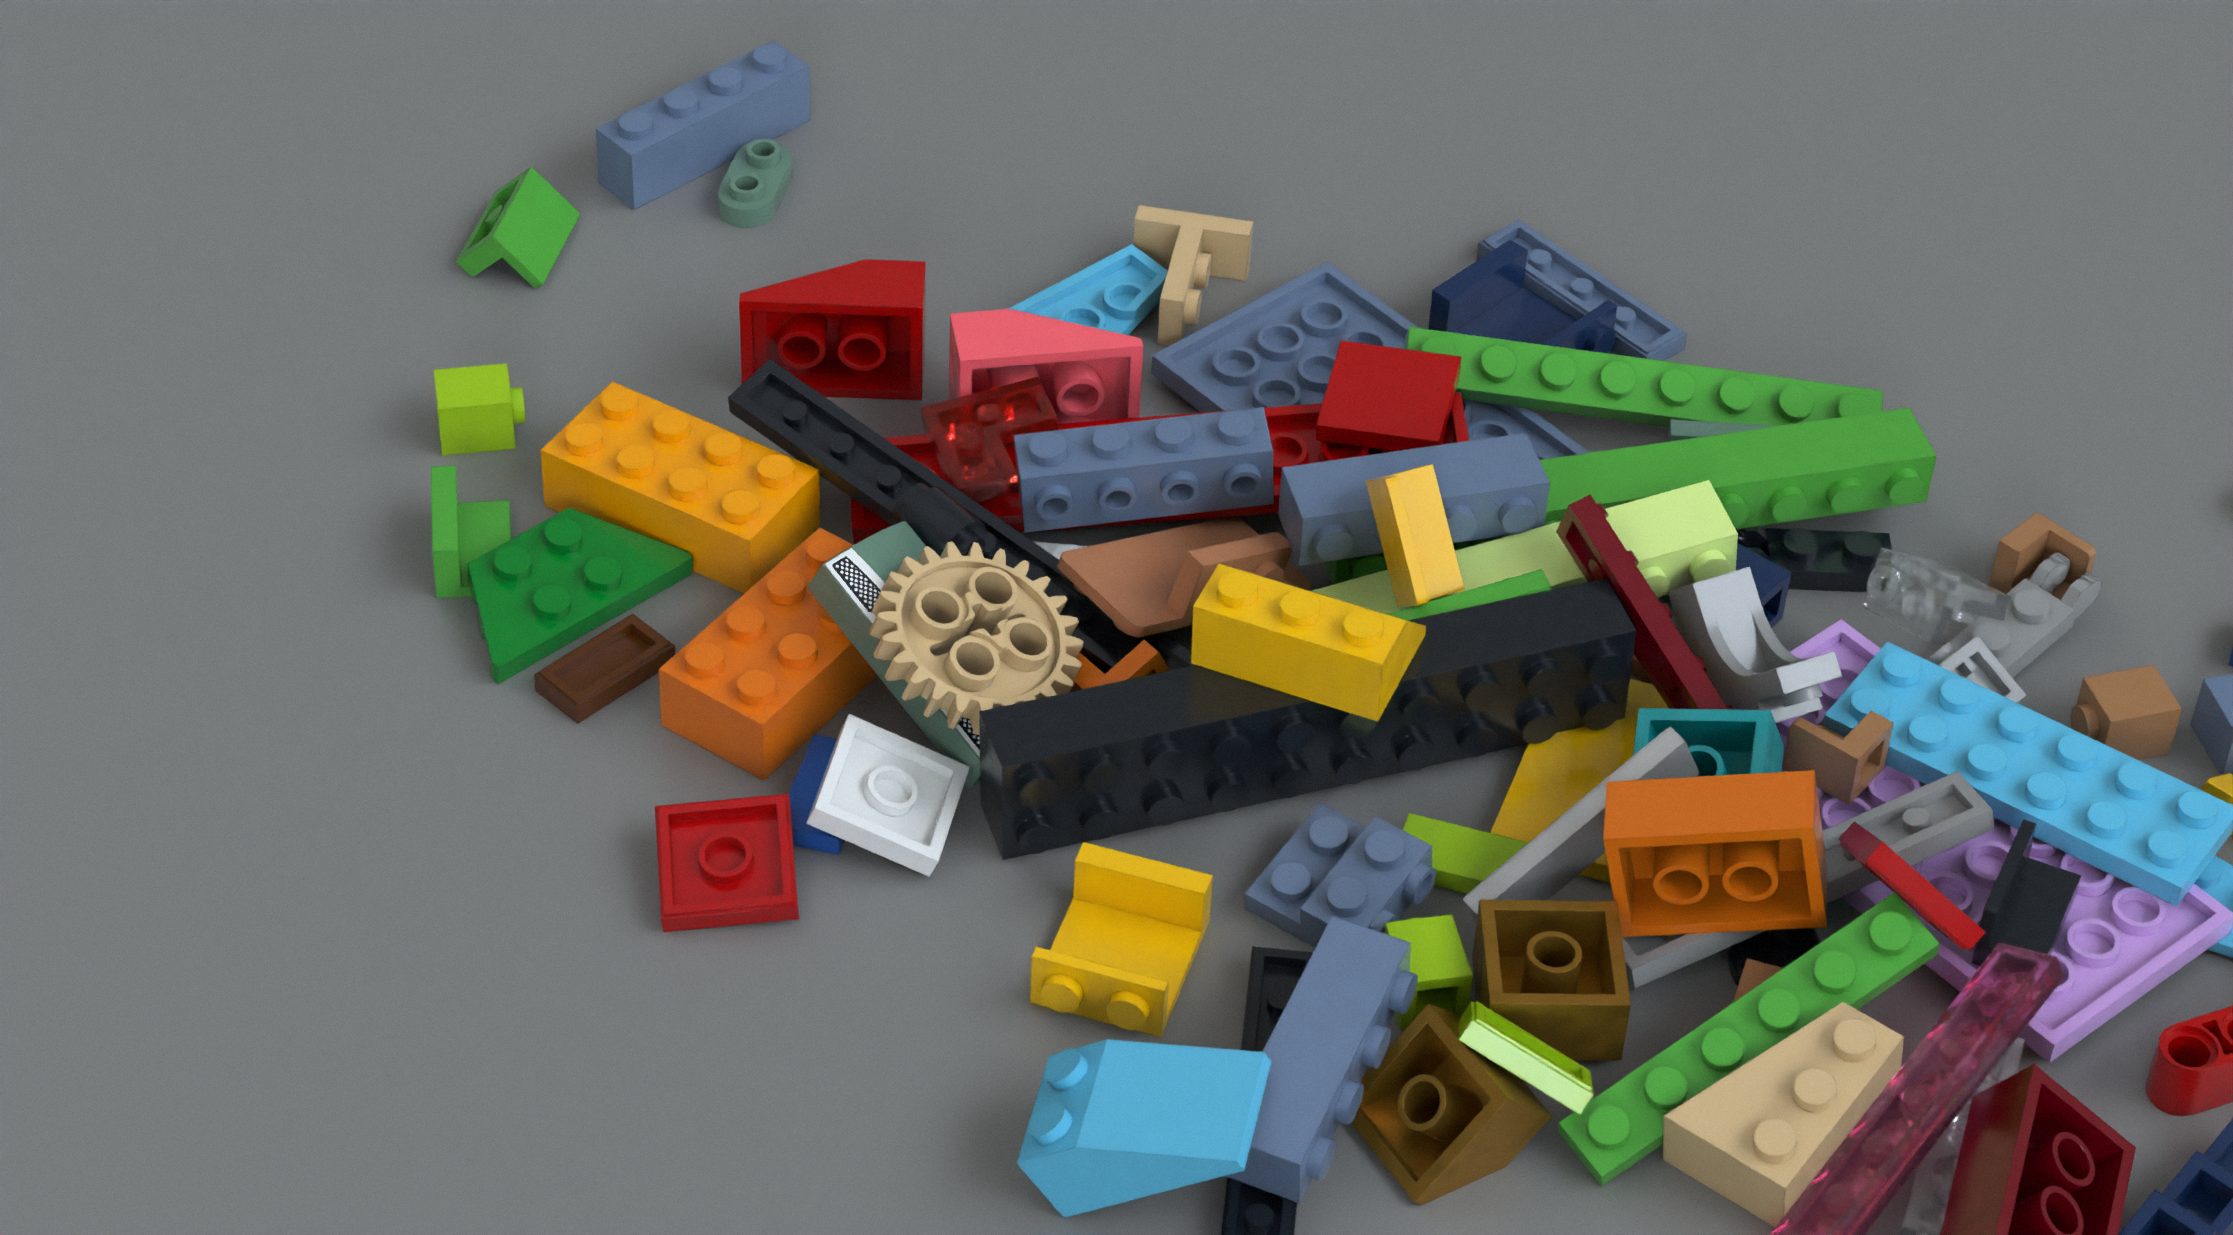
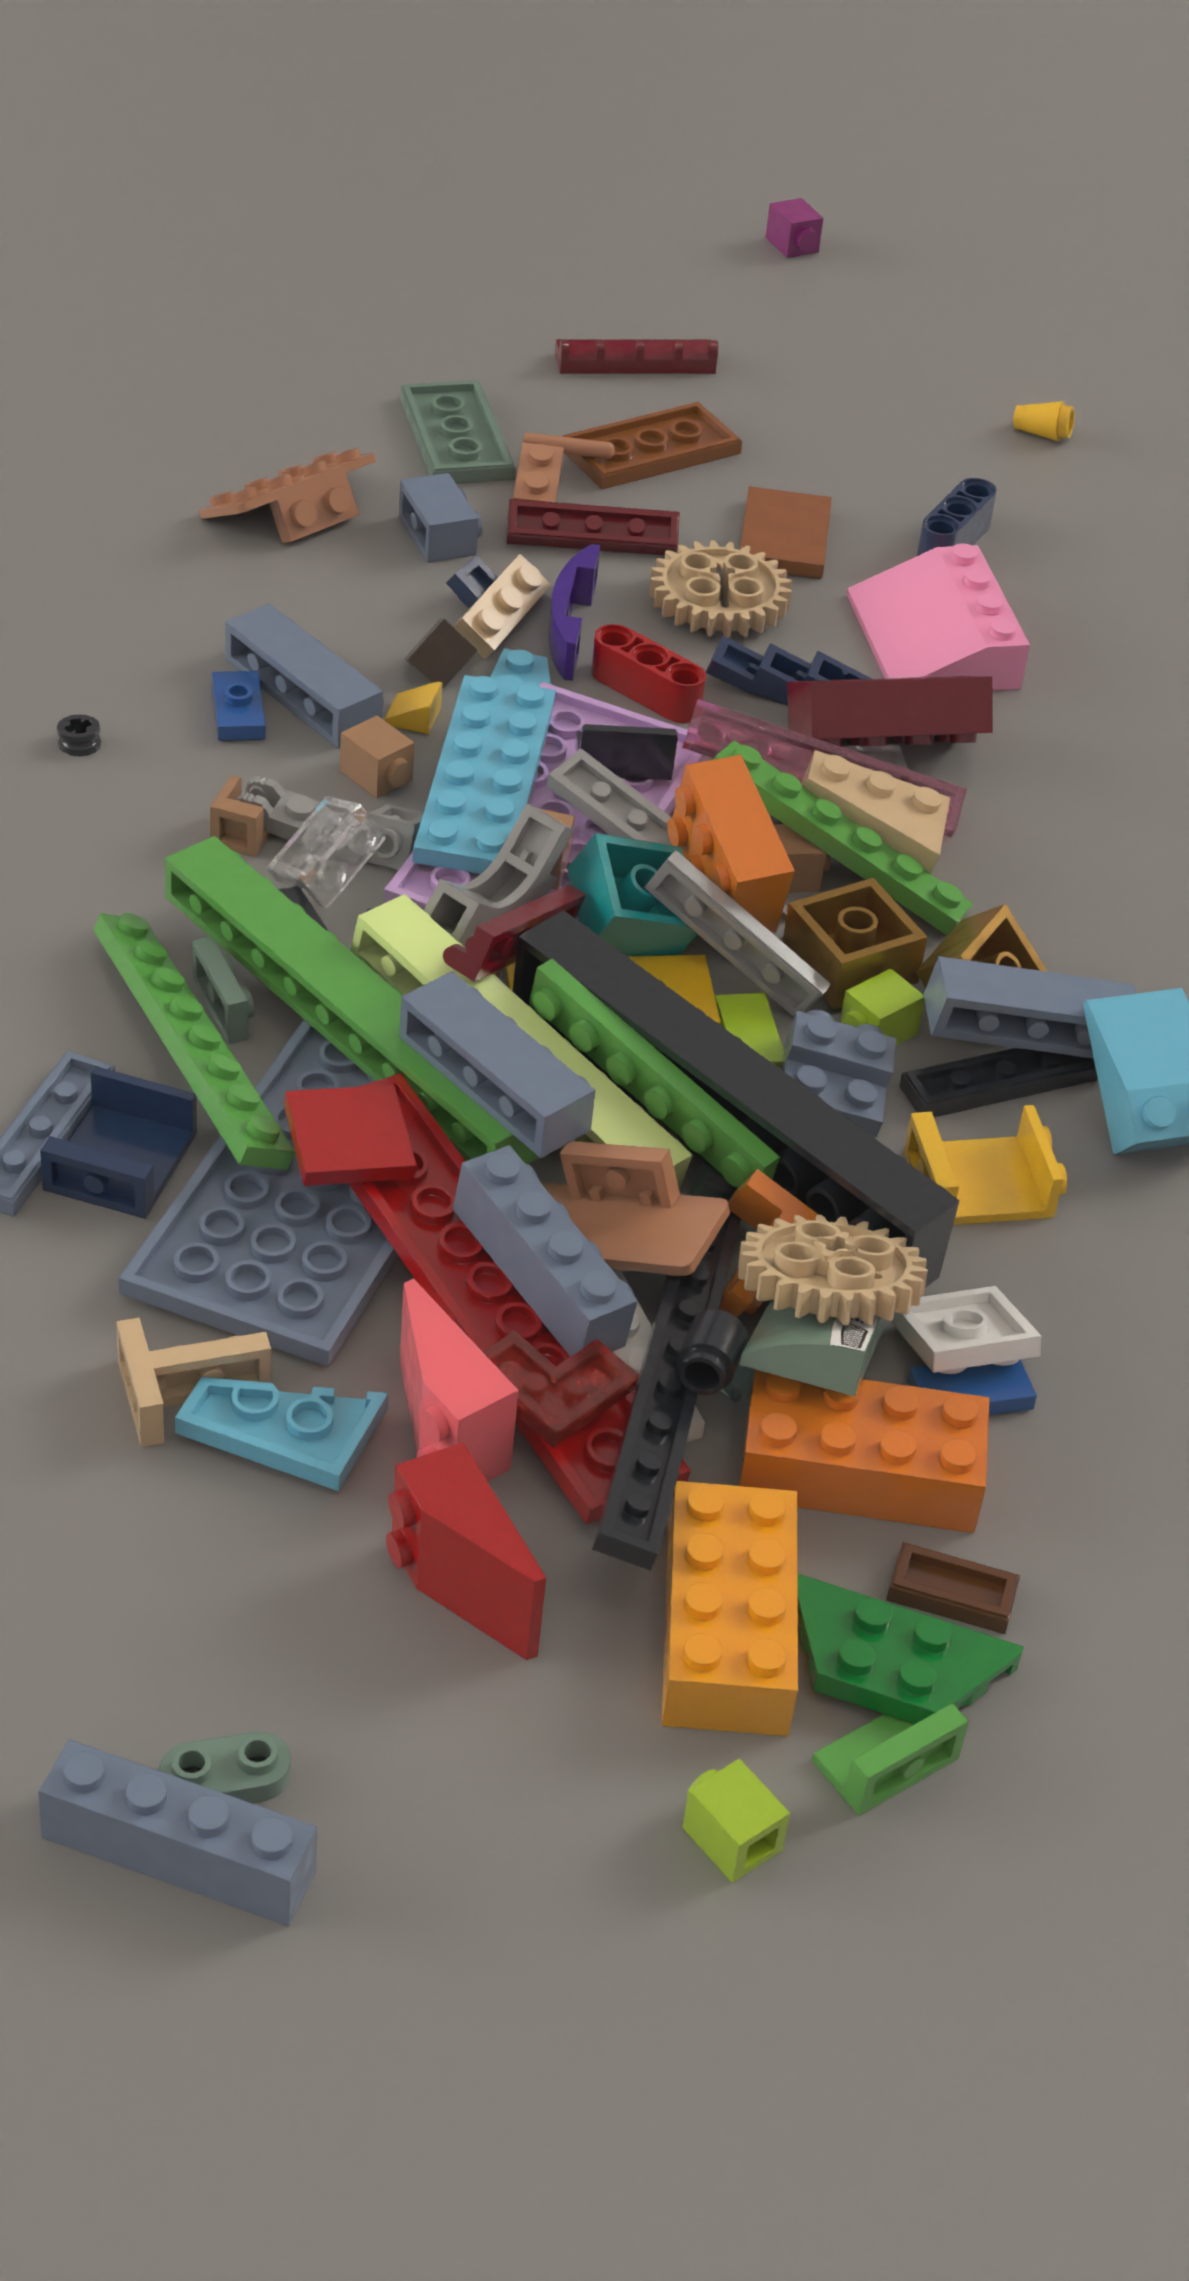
camera: 120 degrees left, 0 degrees up
bright green panel [456,167,580,289] -> none
red tile [655,794,799,932] -> none
yellow slope [1191,564,1426,722] -> none
yellow panel [1365,464,1465,606] -> none
lime tile [1458,1001,1594,1114] -> none
red tile [1838,822,1986,951] -> none

